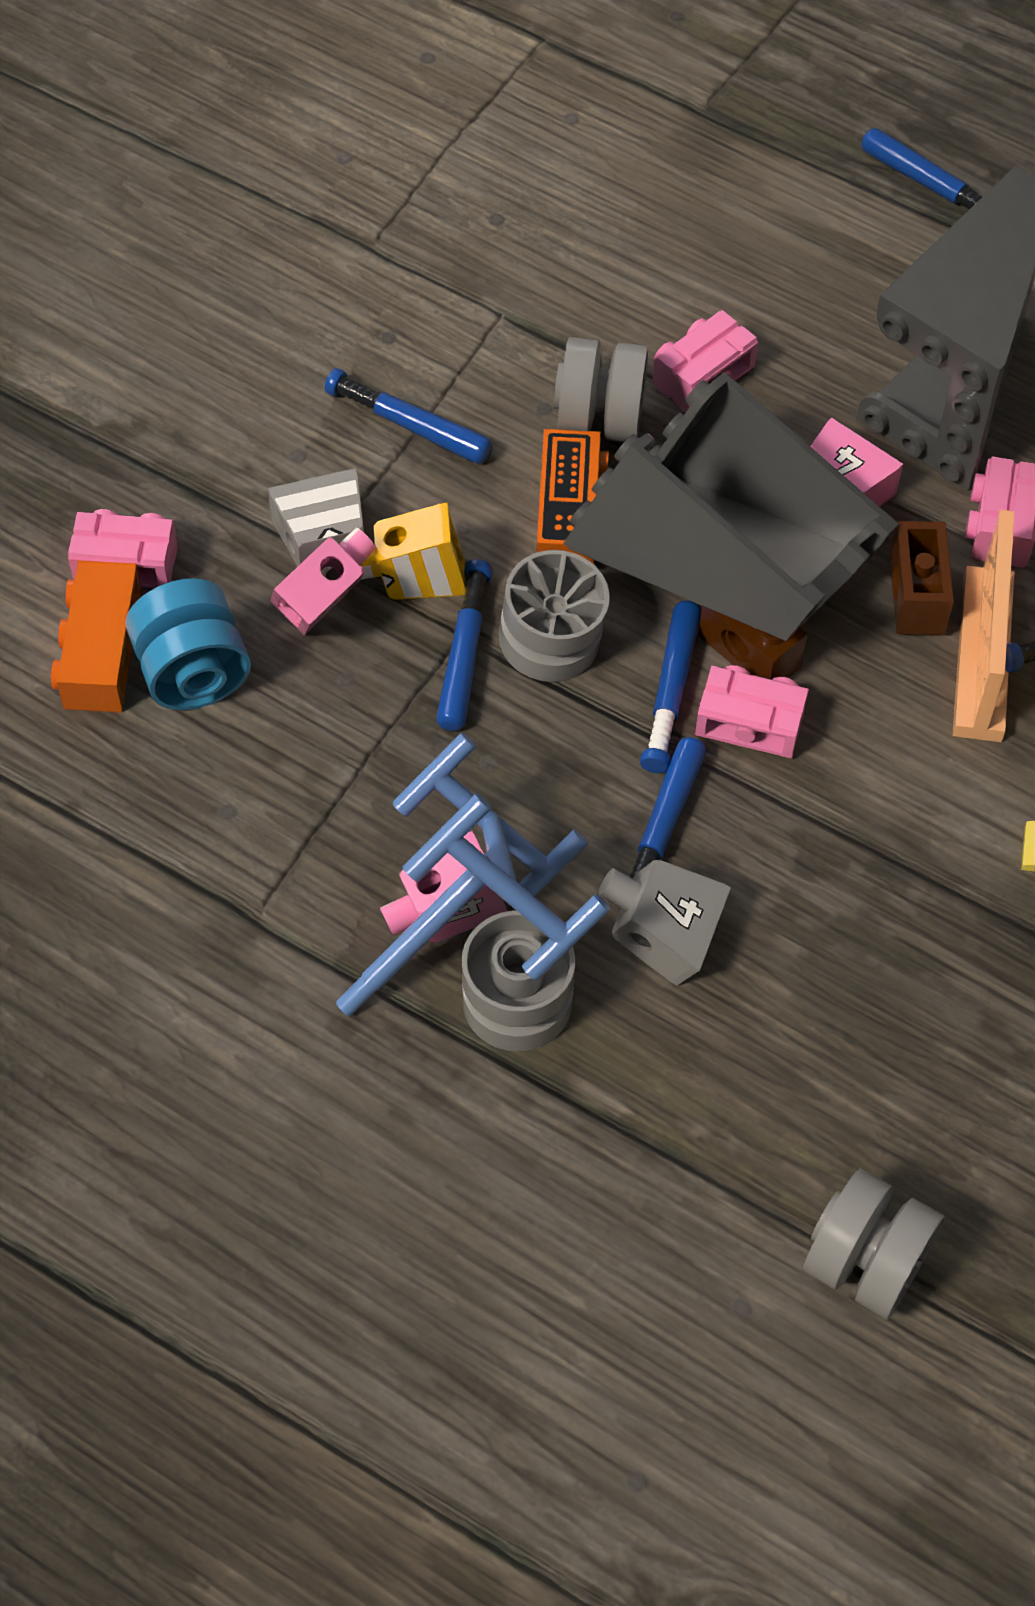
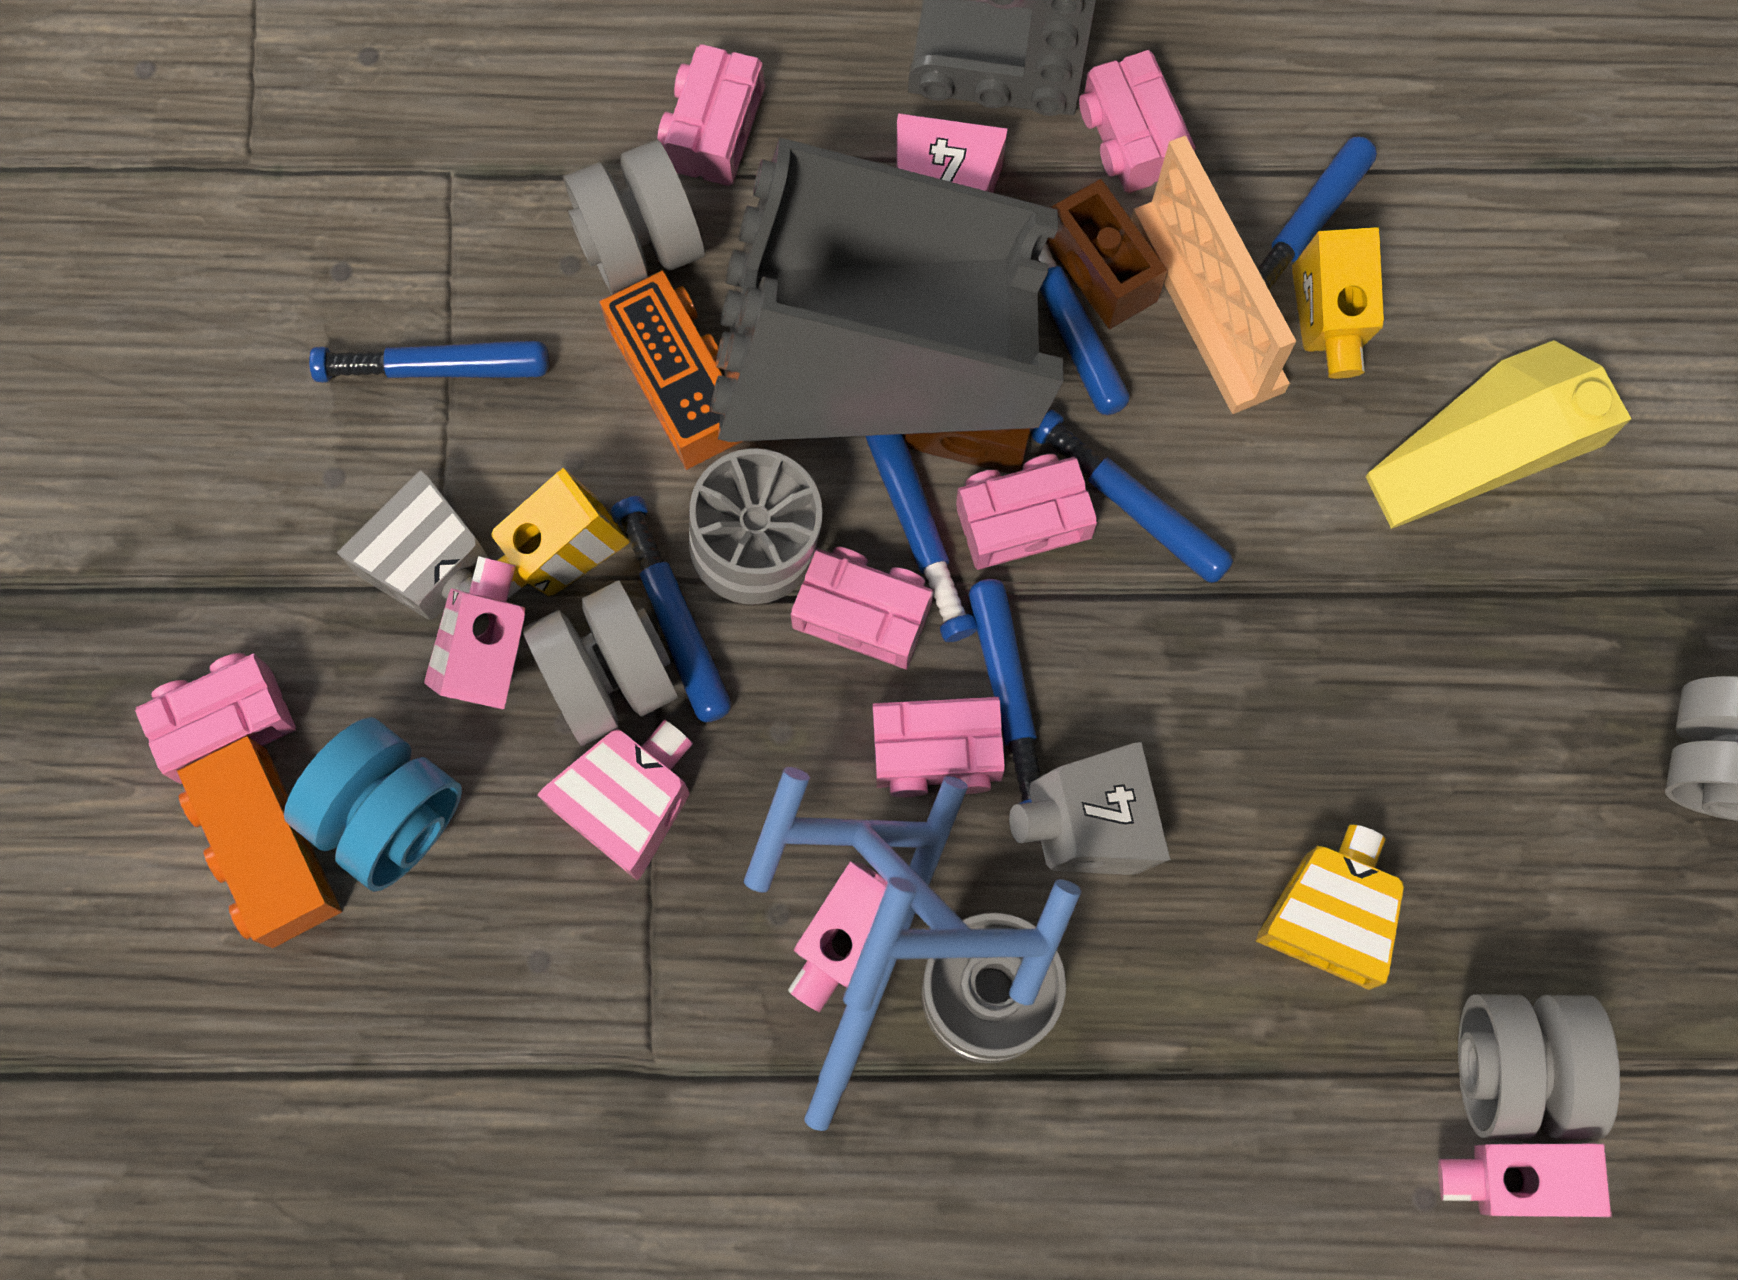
camera: 30 degrees left, 15 degrees up
none -> light grey wheel [522,580,678,747]
none -> bright pink torso [538,720,692,880]
none -> bright pink brick [791,547,933,670]
none -> bright pink brick [873,697,1004,797]
none -> blue piece [1031,410,1233,583]
none -> blue piece [1039,243,1130,415]
none -> yellow torso [1256,825,1404,990]
none -> bright pink torso [1438,1144,1611,1217]

